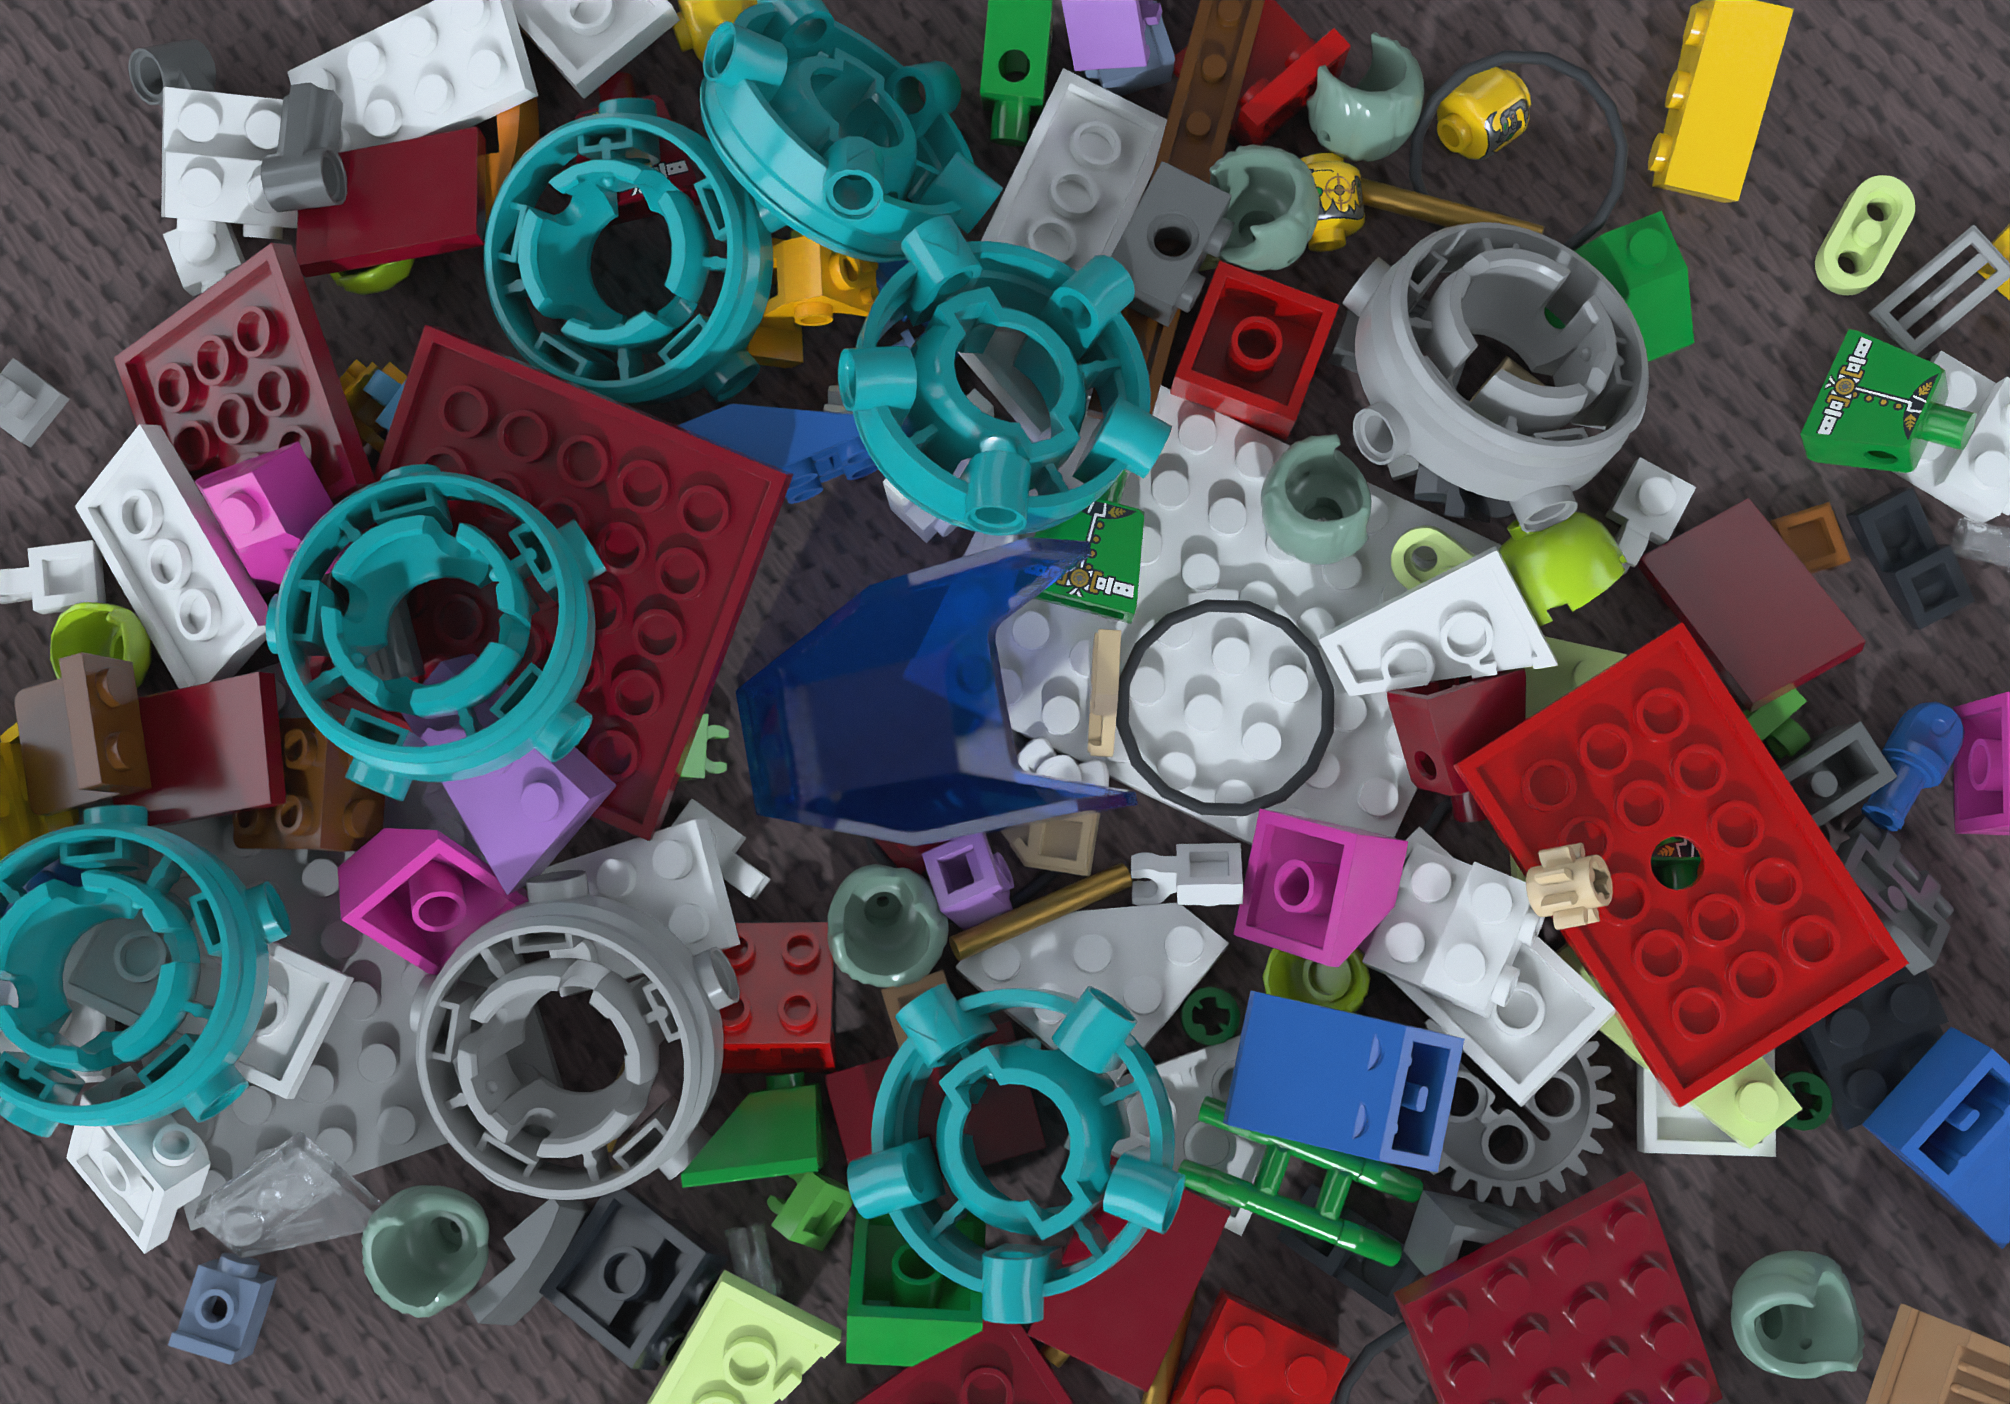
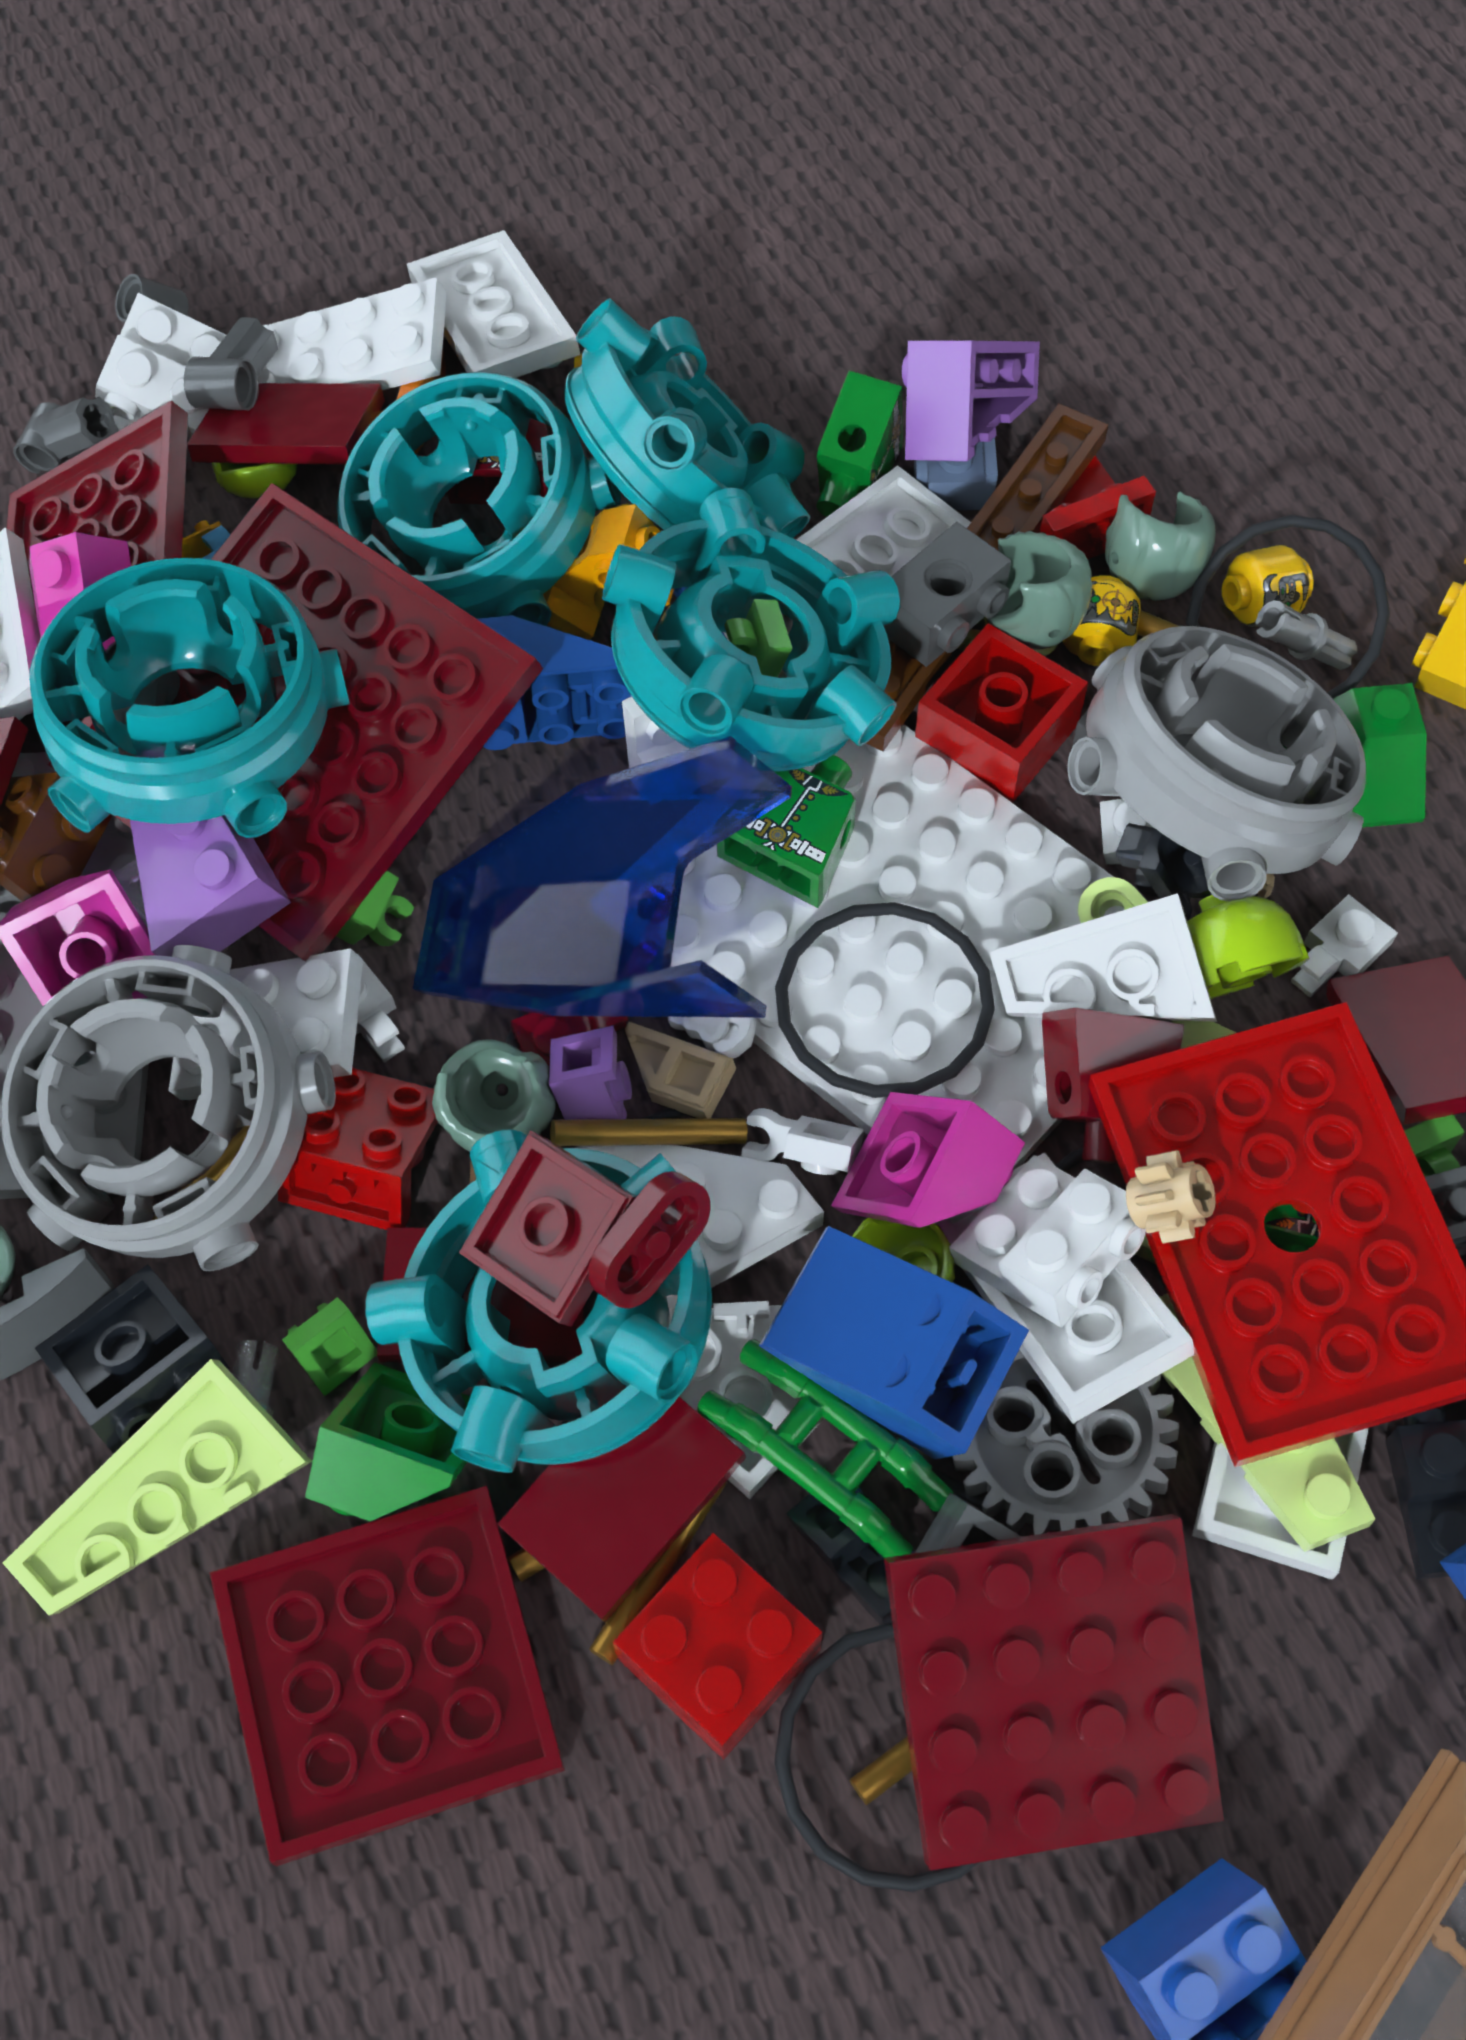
camera: 15 degrees right, 20 degrees down
green slope [681,1071,829,1188] -> none
tan tile [1087,629,1121,757] -> none
dark green bush [1180,987,1240,1046] -> none
sand green piece [1261,434,1372,565] -> none
sand green piece [1730,1250,1865,1379] -> none
dark green bush [1777,1070,1833,1131] -> none
none -> dark grey piece [13,397,119,474]
none -> tile [459,1131,637,1327]
none -> dark red plate [588,1171,711,1308]
none -> bright green tile [724,599,792,677]
none -> light grey axle [1256,600,1358,670]

